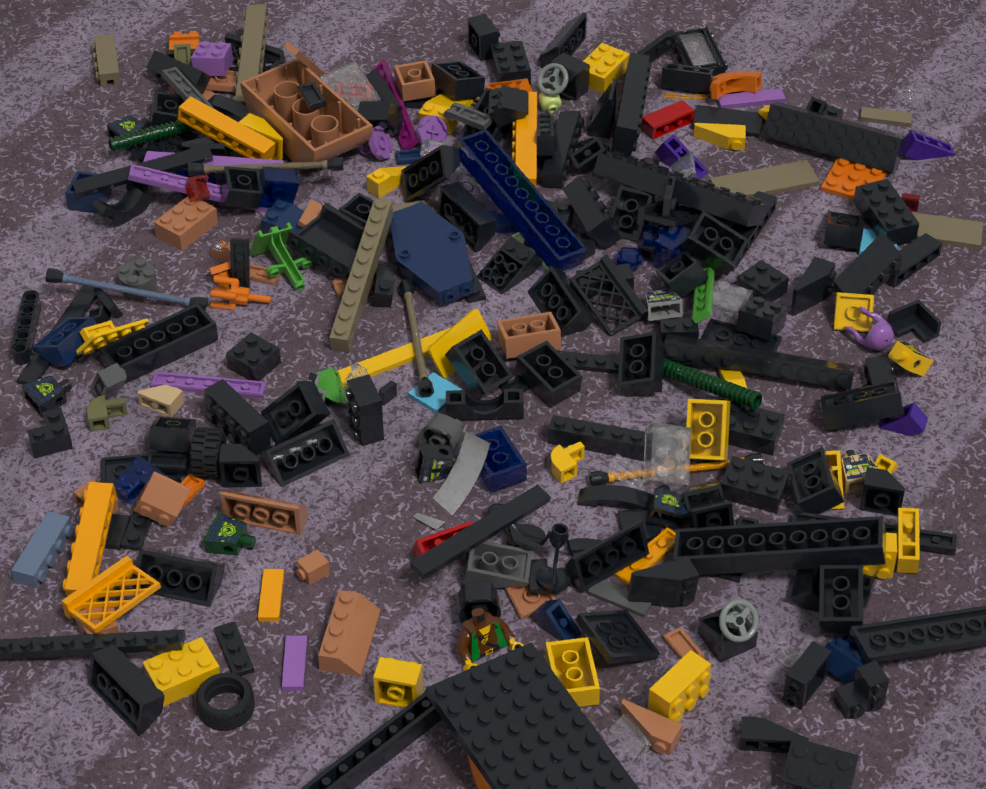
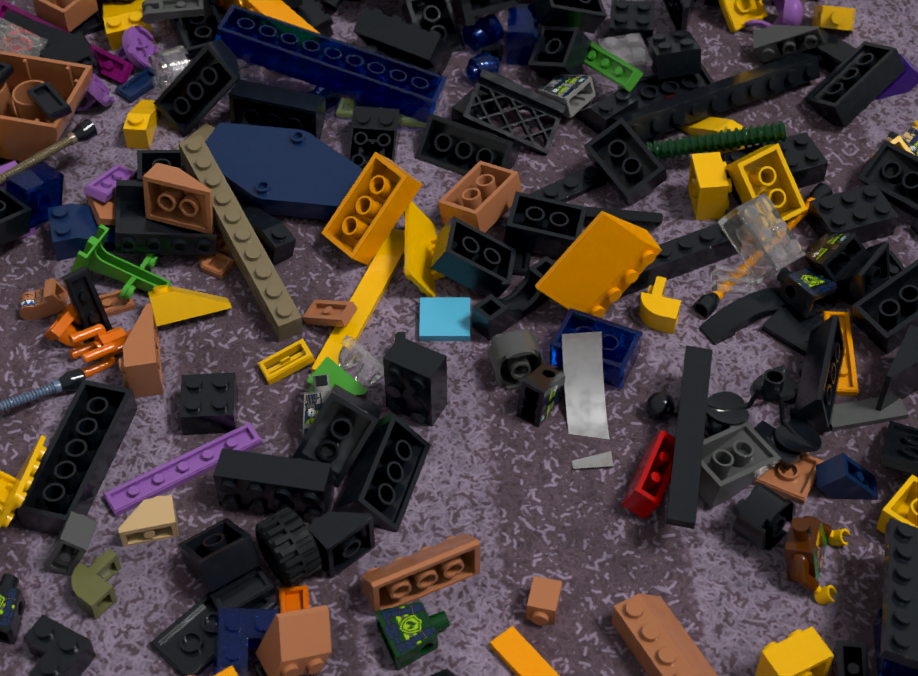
camera: 40 degrees left, 5 degrees up
hose [399,279,434,398] -> none
none -> black tile [27,81,72,123]
none -> medium lavender tile [84,164,137,203]
none -> nougat slope [119,303,164,398]
none -> nougat slope [143,163,214,234]
none -> yellow slope [148,285,231,326]
none -> yellow tile [257,338,316,385]
none -> nougat plate [302,299,357,327]
none -> light orange brick [321,152,423,265]
none -> light orange slope [535,211,662,322]
none -> black tile [584,206,663,224]
none -> yellow brick [687,152,732,221]
none -> dark grey slope [753,25,825,63]

